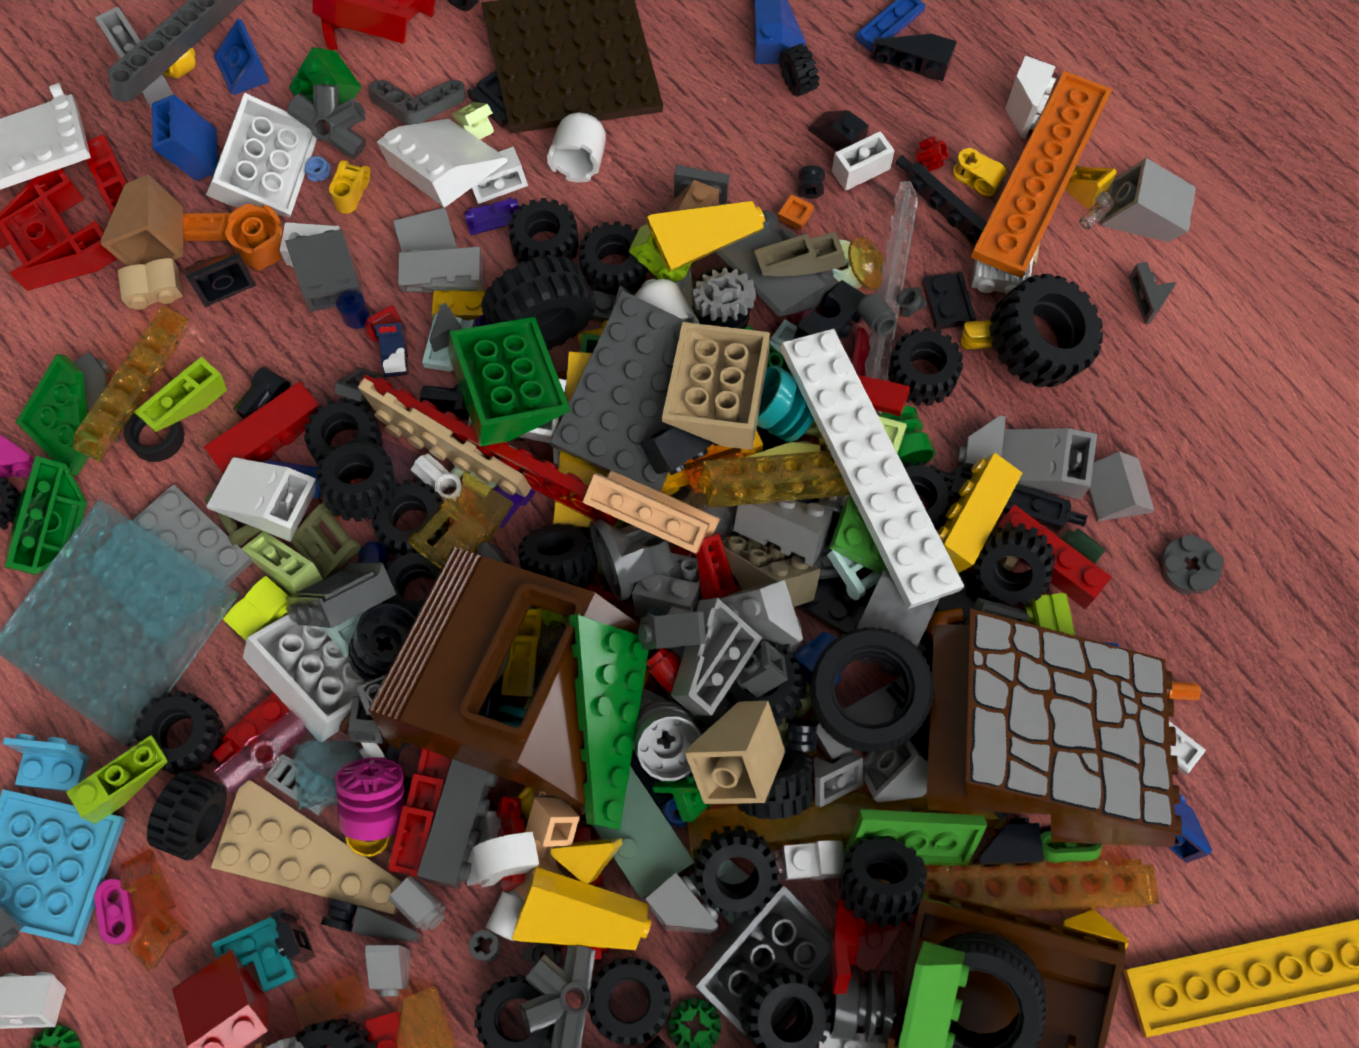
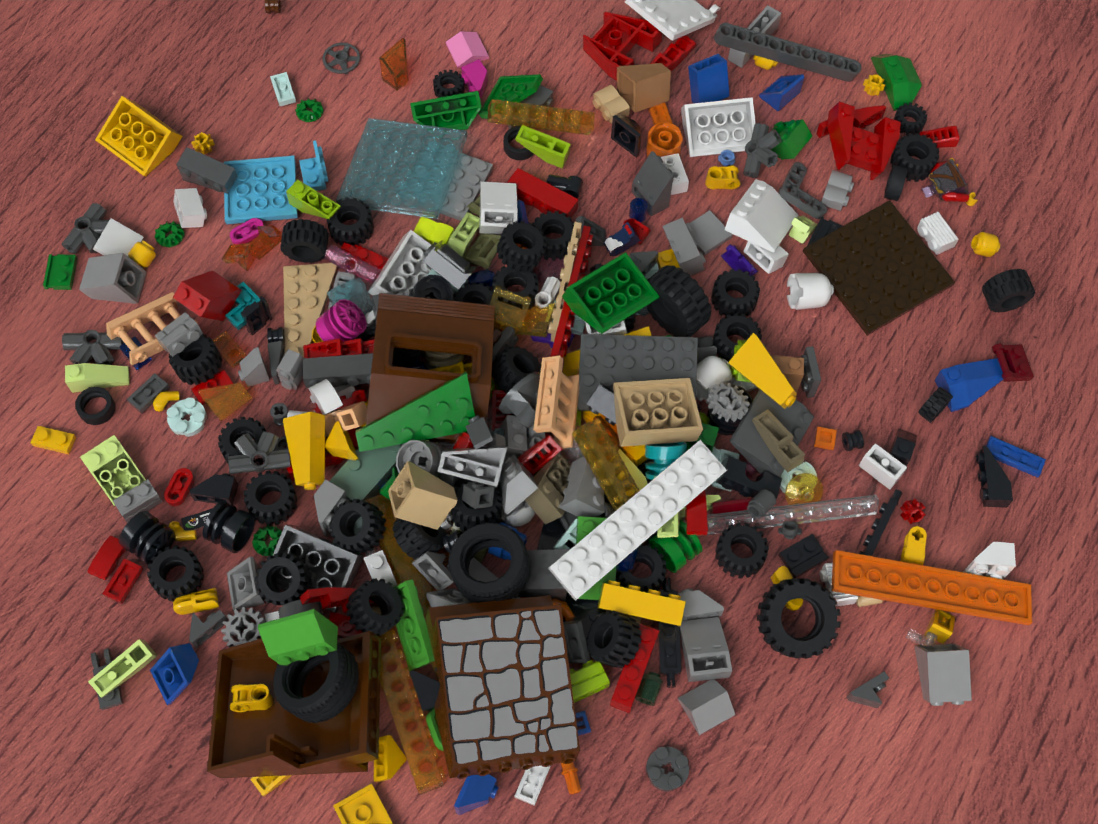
camera: 70 degrees right, 5 degrees down
none -> light grey brick [821,170,854,211]

